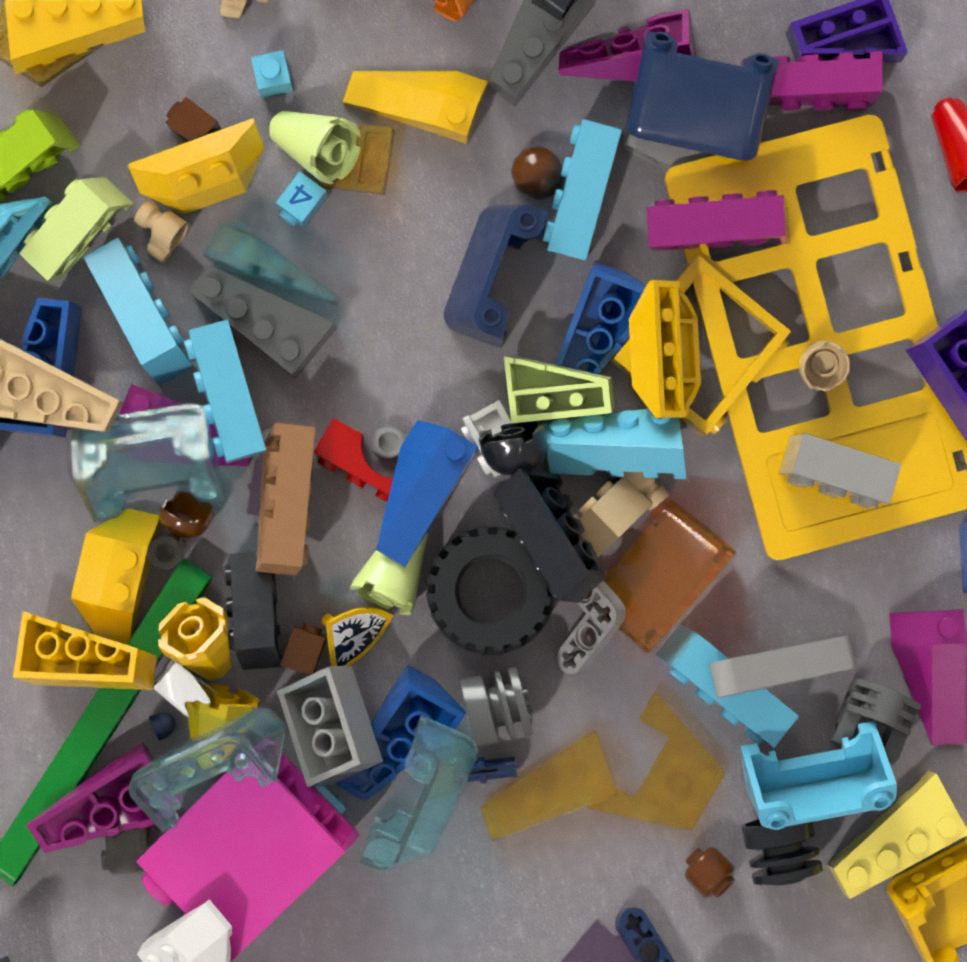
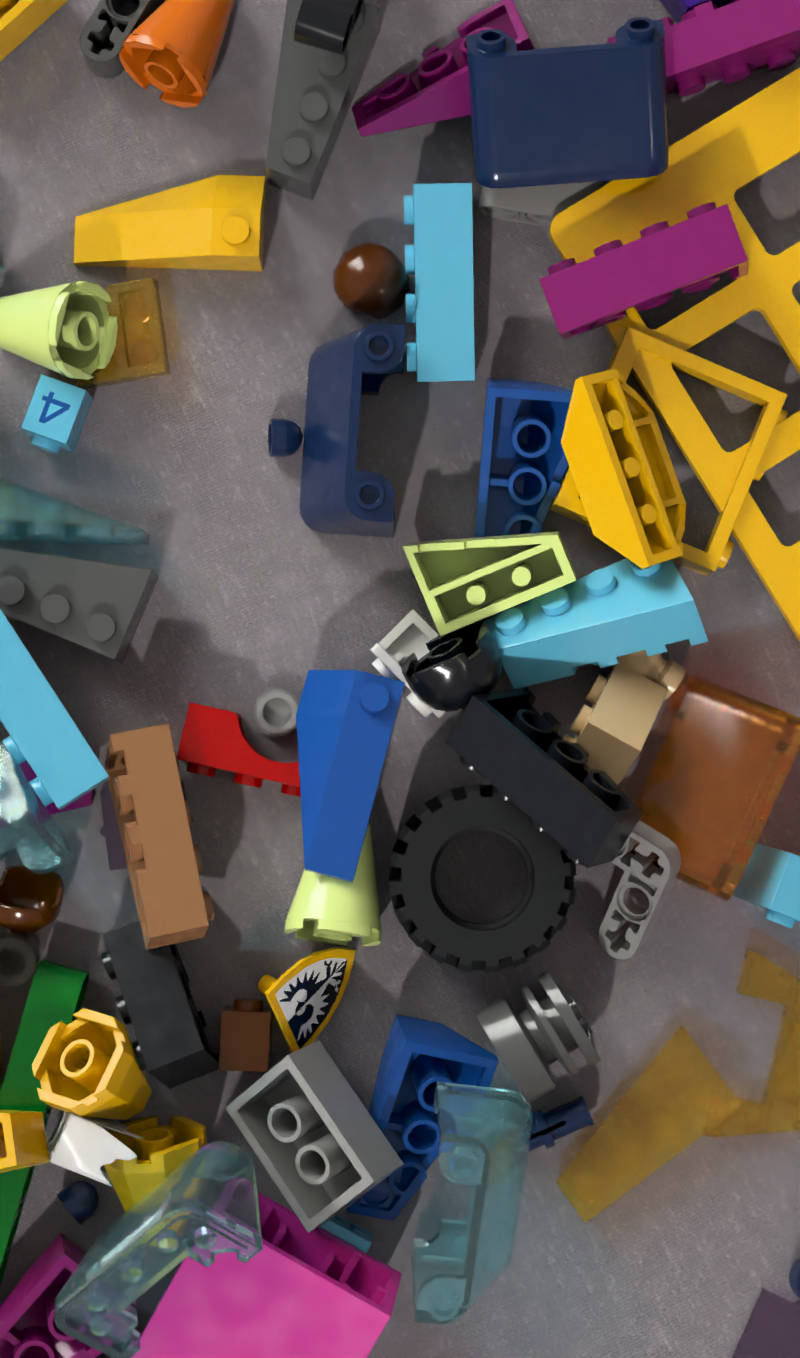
camera: 20 degrees left, 0 degrees up
none -> dark blue hinge [268,418,303,457]

